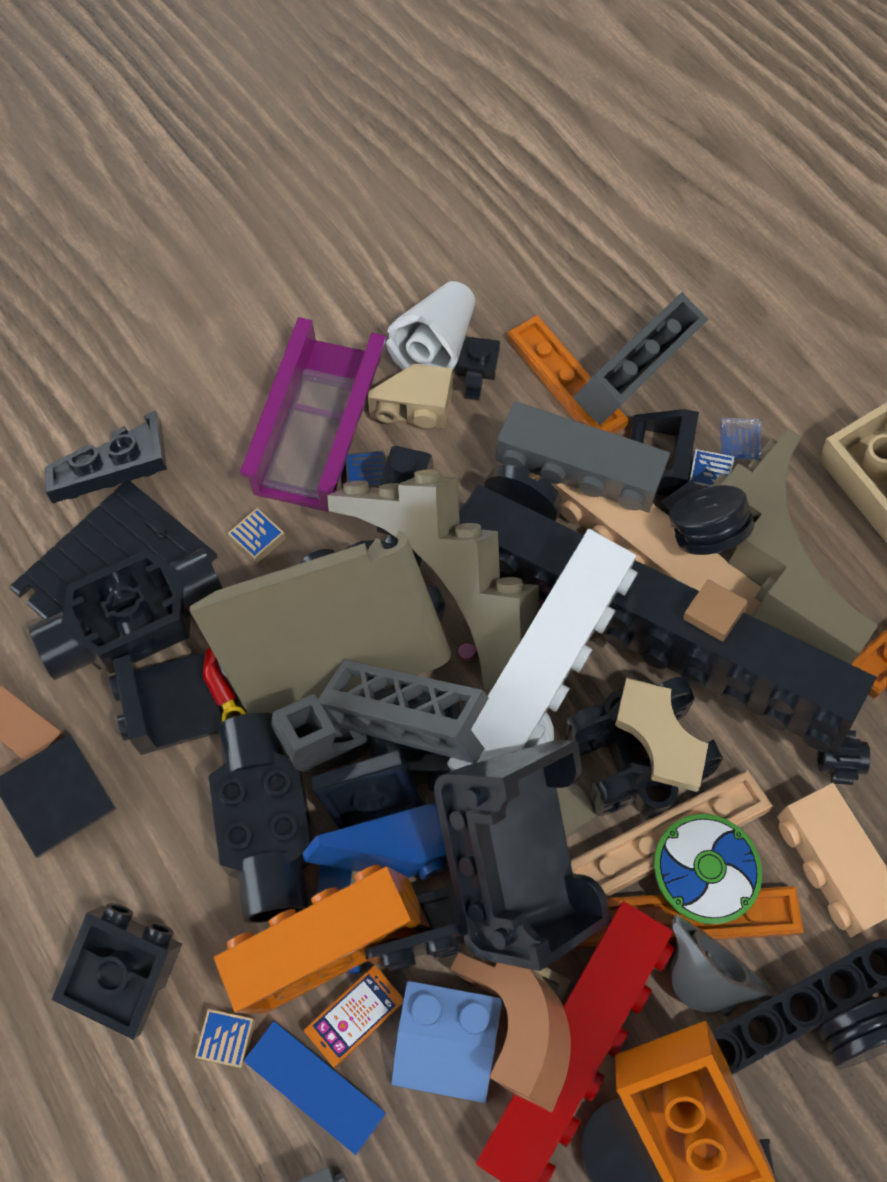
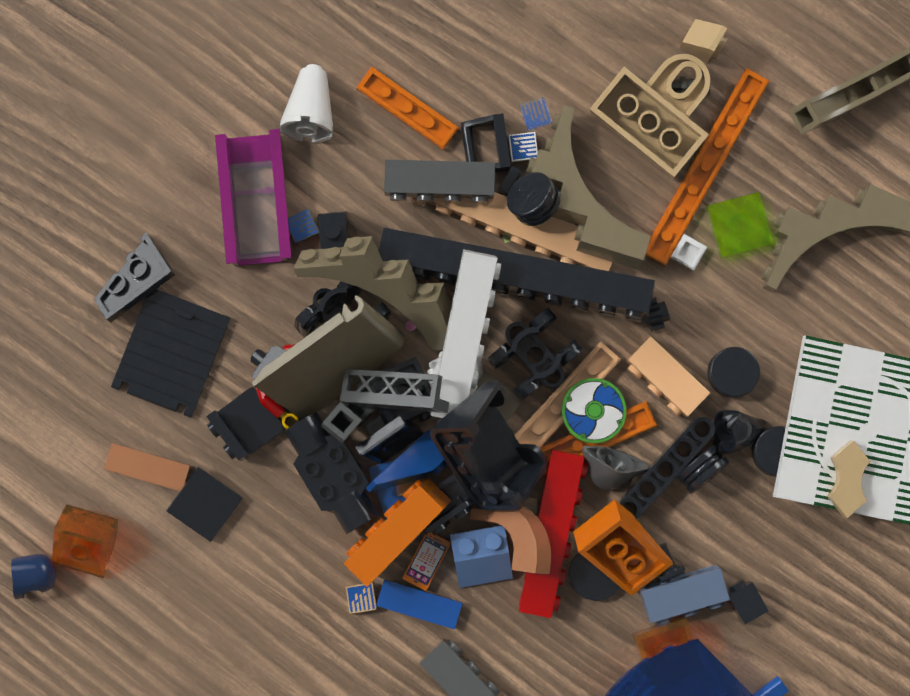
camera: 20 degrees left, 20 degrees up
black brick [28,548,223,680] -> none
black plate [51,903,182,1040] -> none
tile [227,508,286,565] -> none
tan slope [368,363,453,429] -> none
black plate [457,336,500,400] -> none
black tile [484,464,563,521] -> none
dark grey brick [573,292,709,425] -> none
tan tile [615,678,709,792] -> none
medium nougat tile [683,579,748,642] -> none

